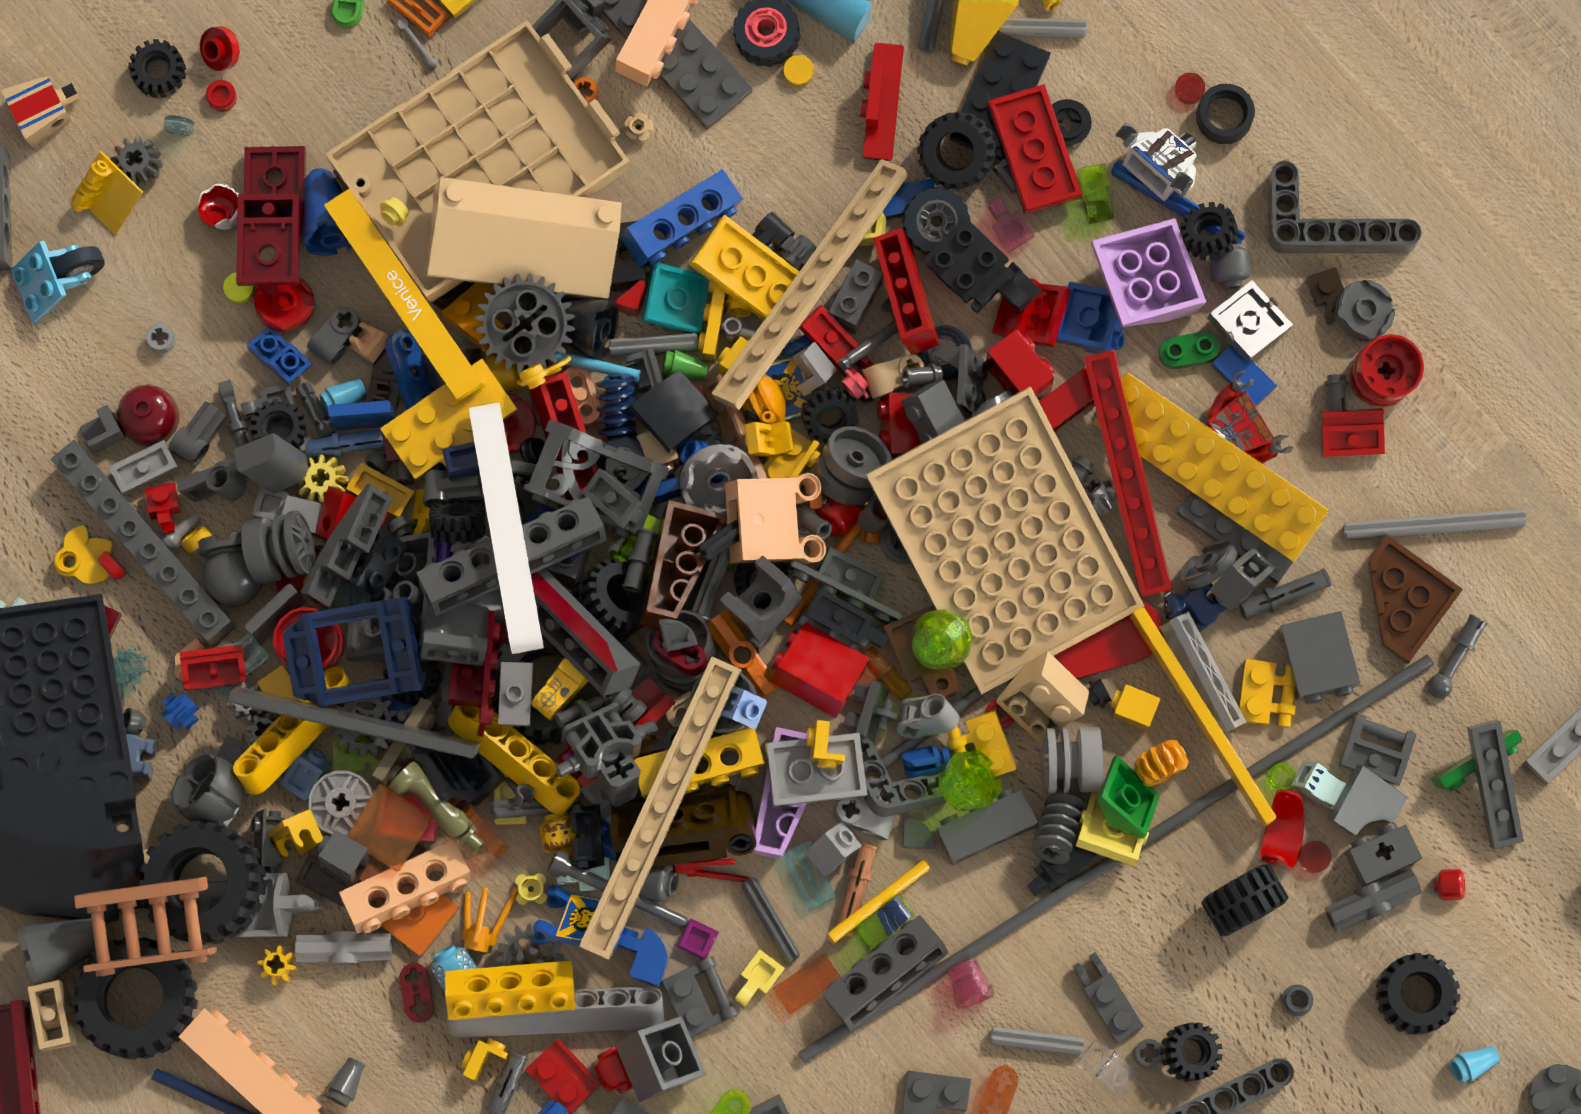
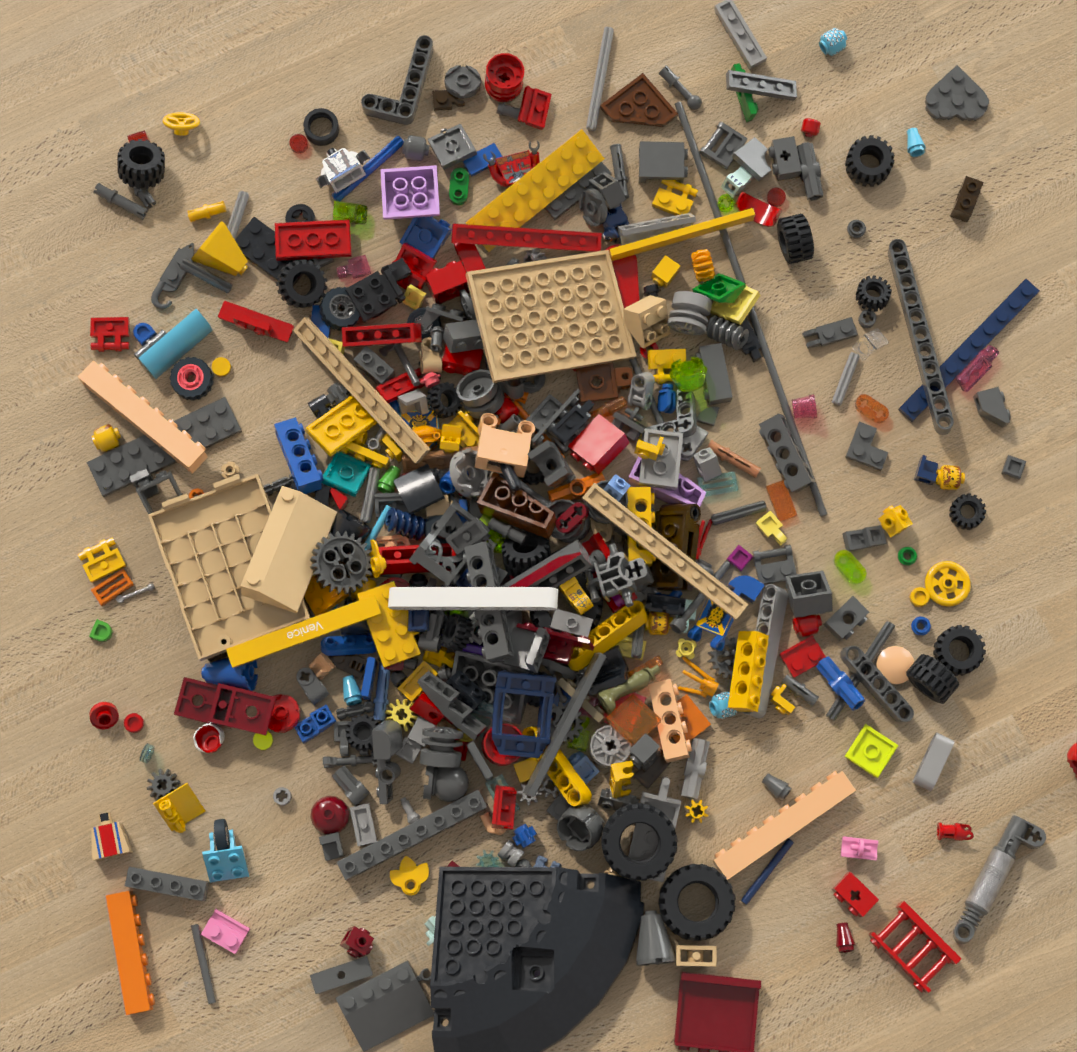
camera: 80 degrees left, 0 degrees up
nougat fence [74,876,217,977] -> none
red tile [98,551,128,580] -> none
black tyre [128,39,186,98] -> none
red plate [145,482,181,535] -> none
yellow tile [181,526,212,554] -> none
light yellow plate [380,197,409,226] -> none
dark red beam [400,963,434,1023] -> none
dark grey hand [505,777,535,807] -> none
dark grey tile [659,619,697,652] -> none
yellow bar [826,860,930,944] -> none
leg [854,894,916,952] -> none
clear neon green cone [912,609,972,670] -> none
black tyre [1180,202,1239,261] -> none
none -> dark grey axle [264,474,295,496]
none -> light yellow plate [402,284,426,310]
none -> light grey wheel [497,840,525,867]

